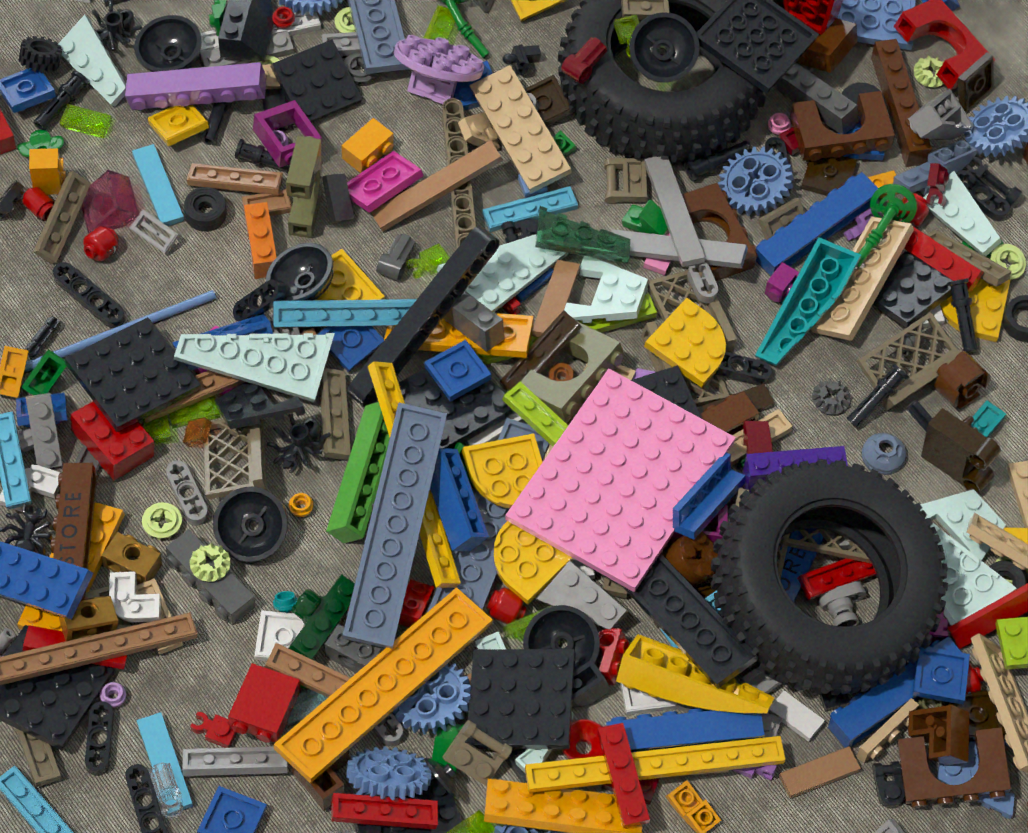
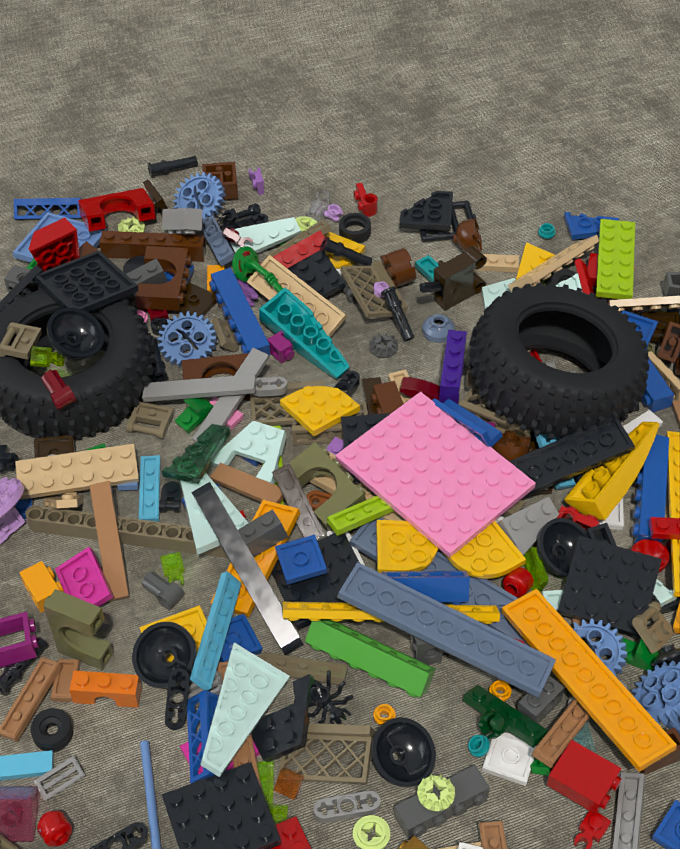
camera: 70 degrees left, 10 degrees down
none -> lavender plate [373,281,390,298]

